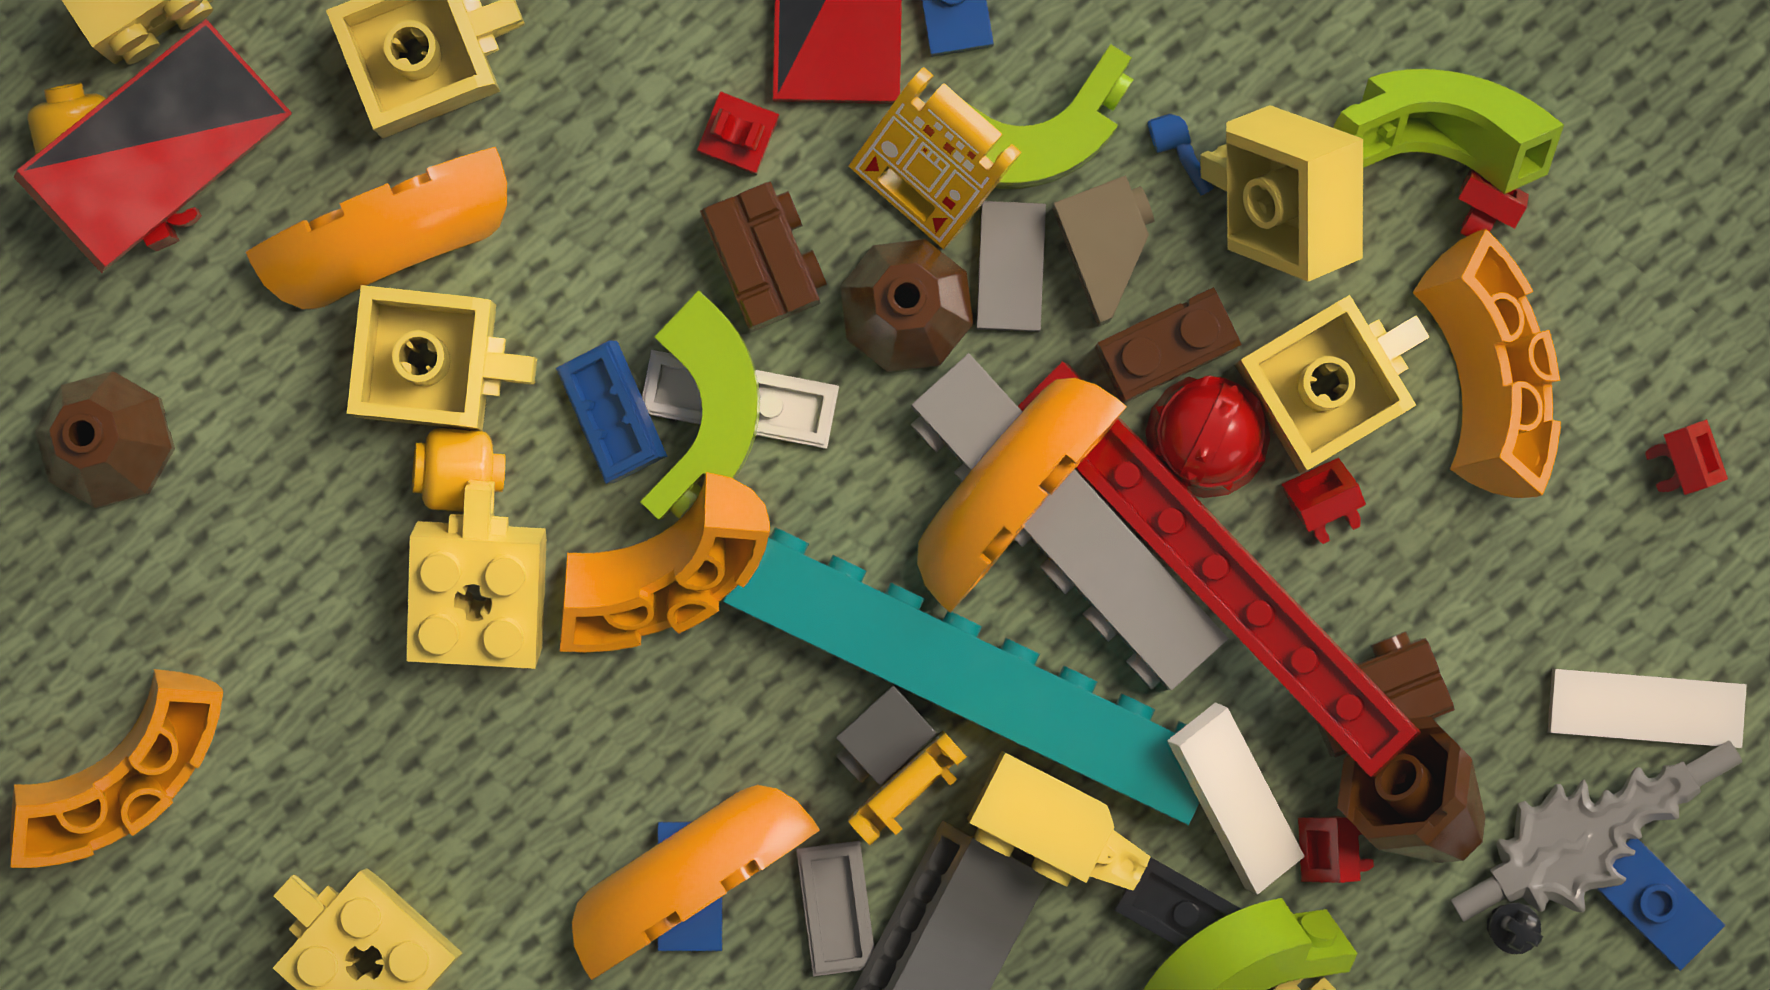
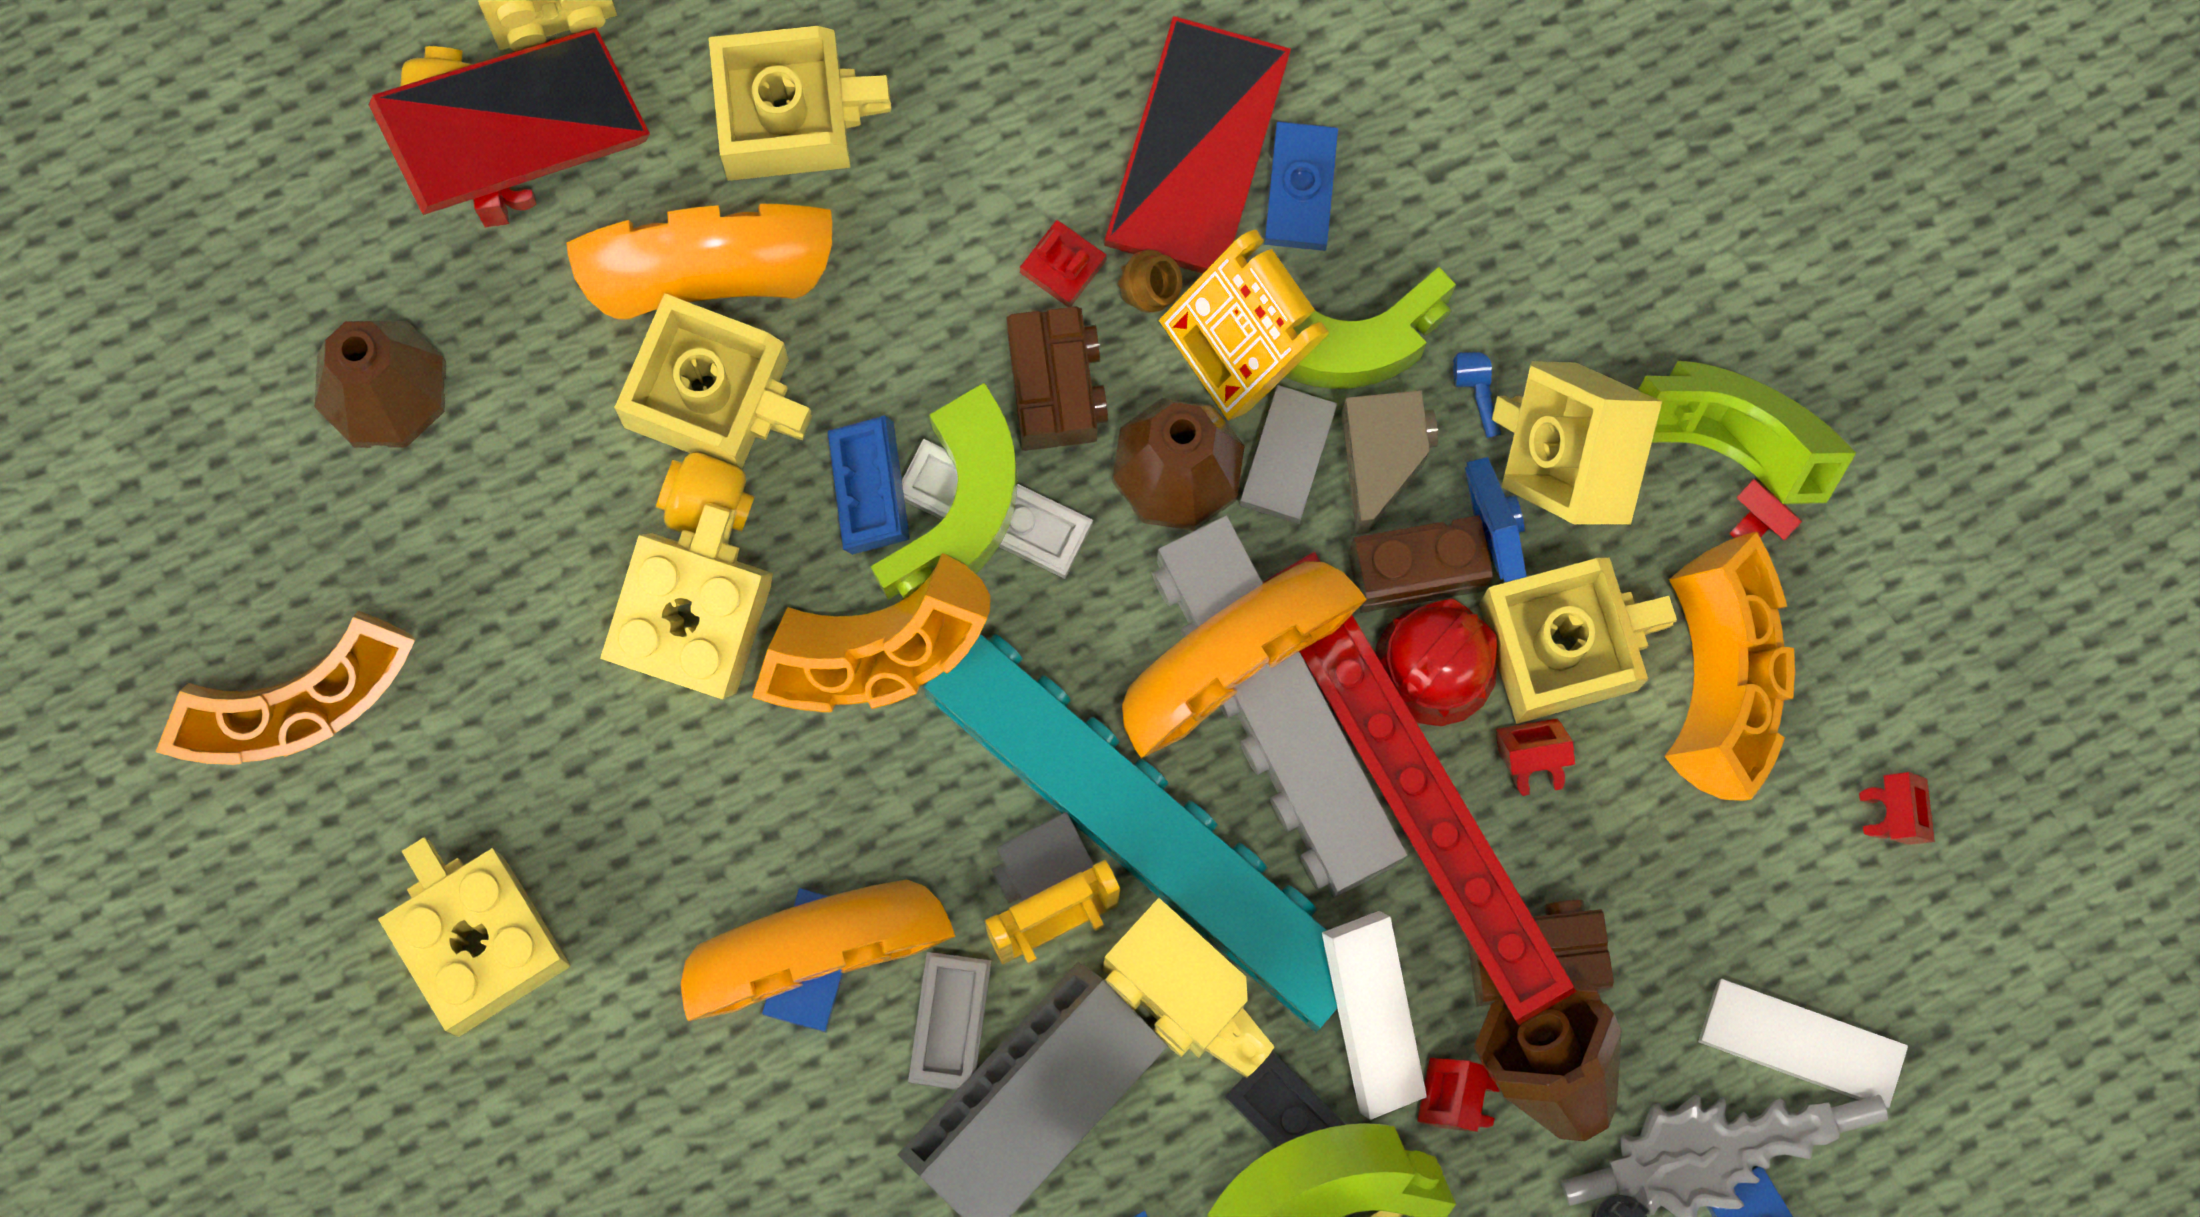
camera: 10 degrees right, 10 degrees down
none -> pearl gold plate [1117,250,1182,313]
none -> blue plate [1465,457,1527,582]

